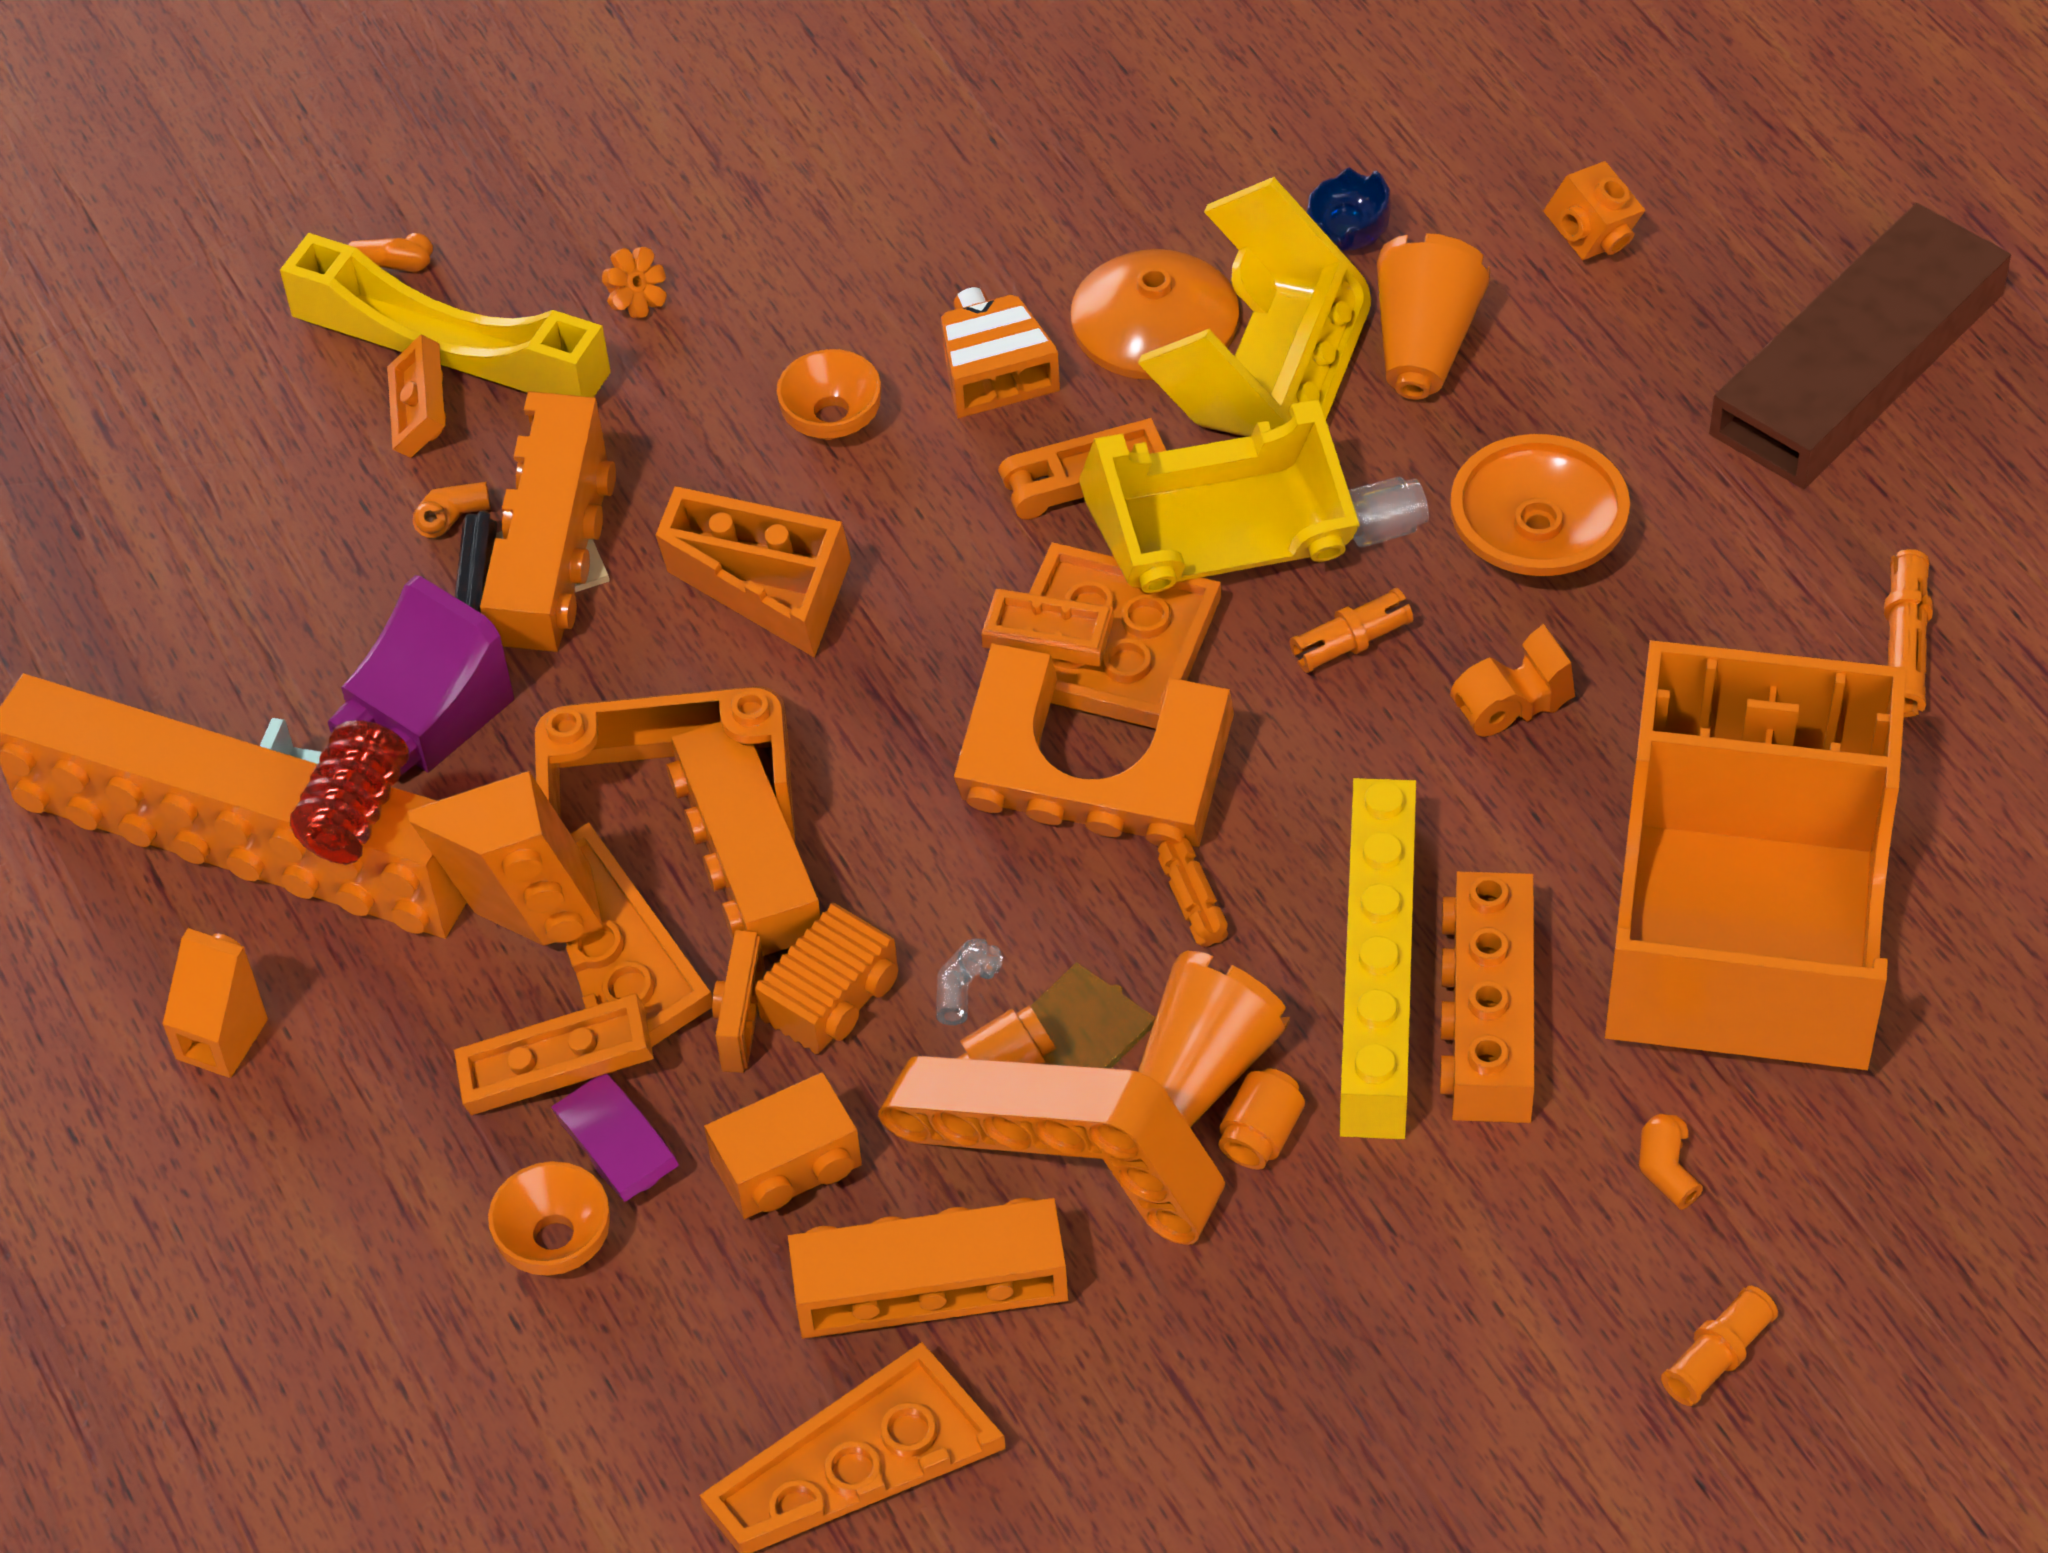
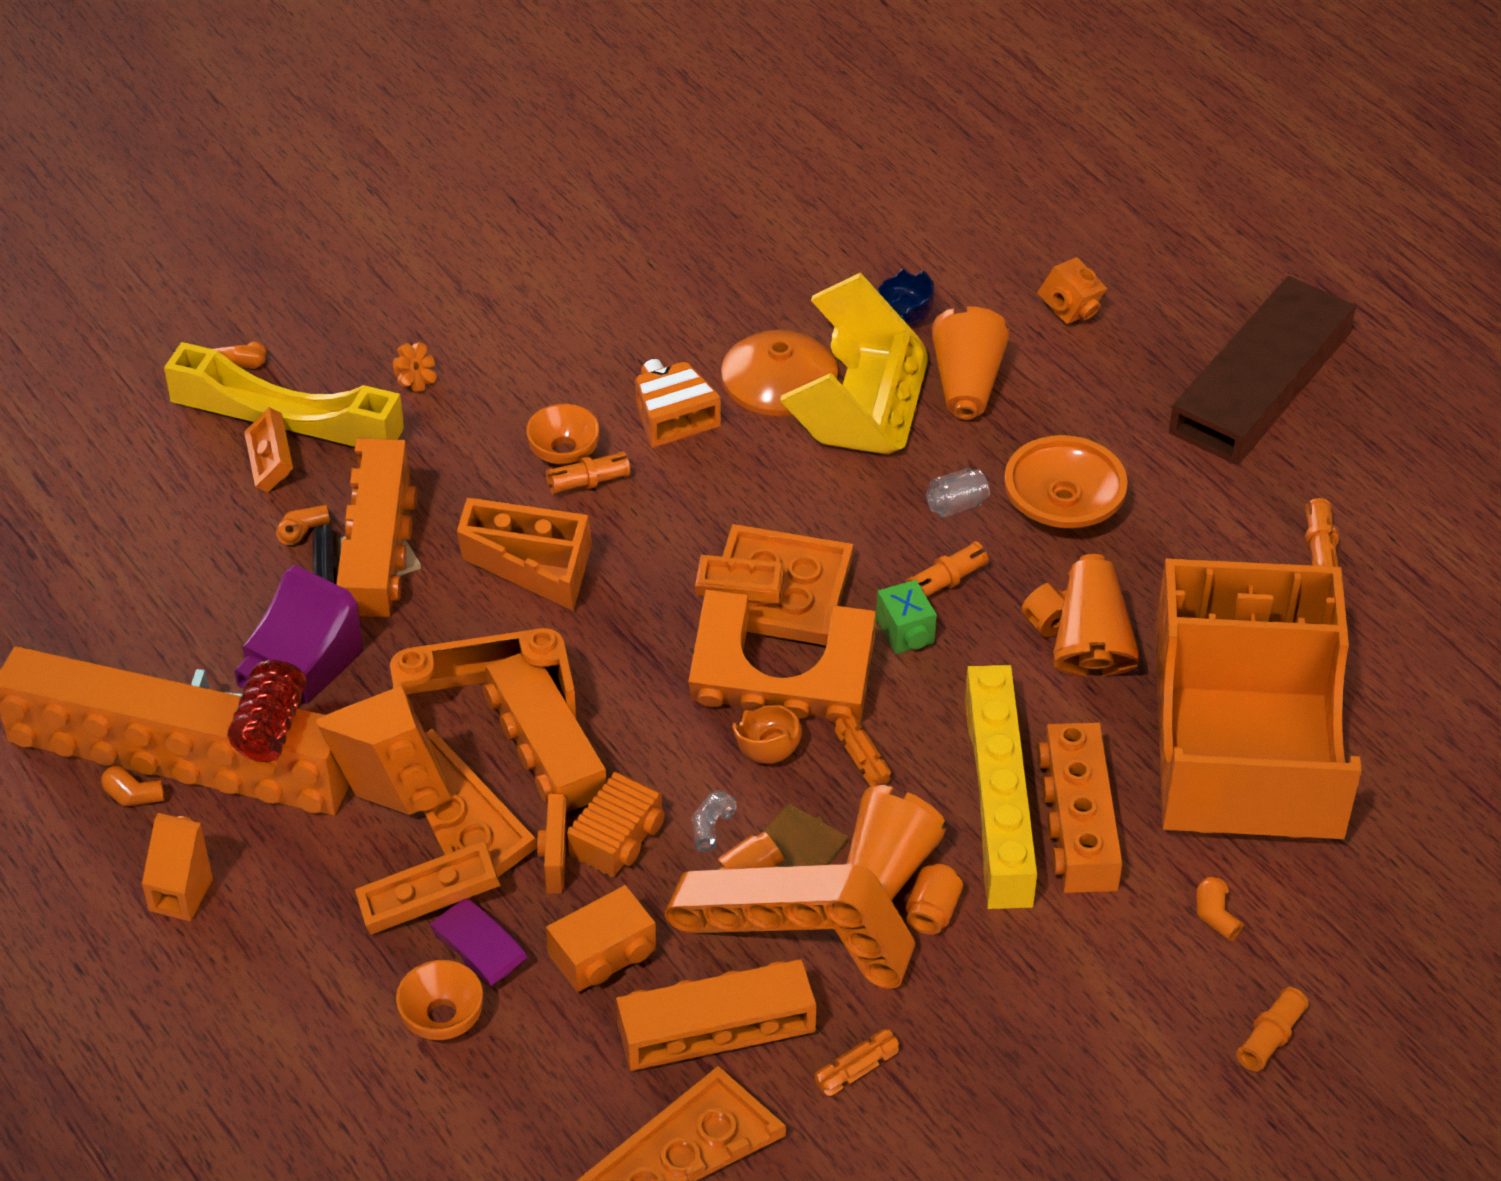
camera: 10 degrees left, 5 degrees down
orange plate [998,418,1167,520] -> none
yellow windscreen [1079,399,1360,593] -> none
none -> orange arm [101,766,165,807]
none -> orange pin [546,451,631,495]
none -> orange hair [732,705,803,765]
none -> orange axle [814,1029,899,1097]
none -> bright green brick [876,580,937,654]
none -> orange cone [1053,554,1139,676]

